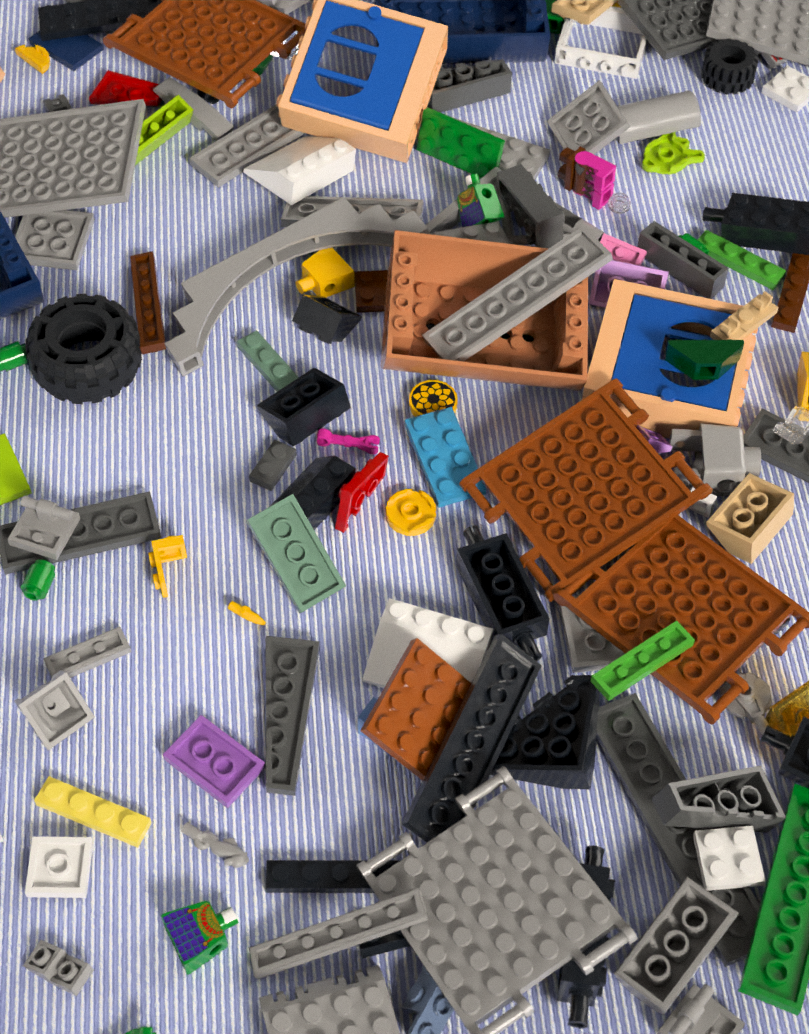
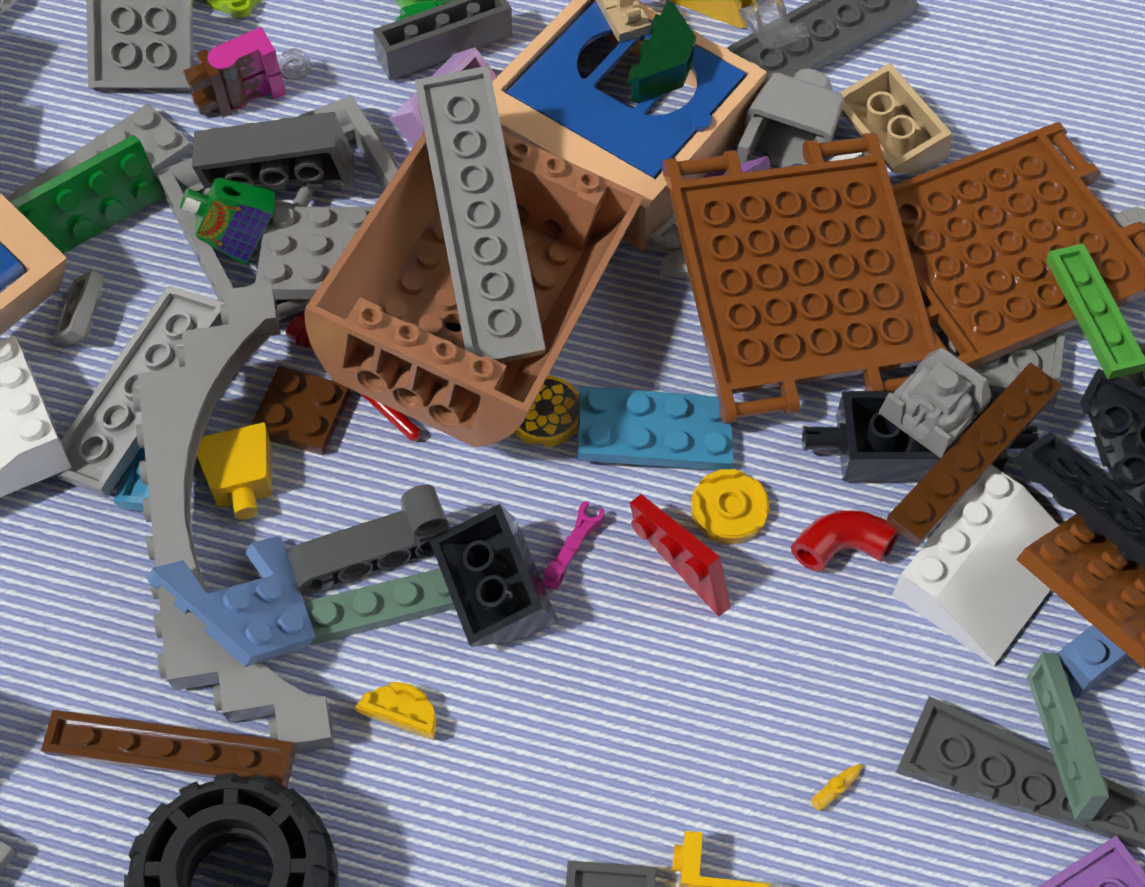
camera: 70 degrees left, 5 degrees up
sand green plate [246,494,346,614] -> none
dark grey plate [249,440,297,491] -> none
black slope [268,456,356,530] -> none
black slope [292,295,362,344] -> none
bright pink plate [600,233,647,265] -> none
none -> light grey plate [51,269,105,349]
none -> medium blue wing [146,536,316,667]
none -> dark grey beam [287,484,449,594]
none -> yellow plate [355,682,437,741]
none -> red cylinder [790,510,900,572]
none -> light grey brick [879,347,991,458]
none -> reddish brown plate [886,362,1062,547]
none -> sand green plate [1027,652,1109,821]

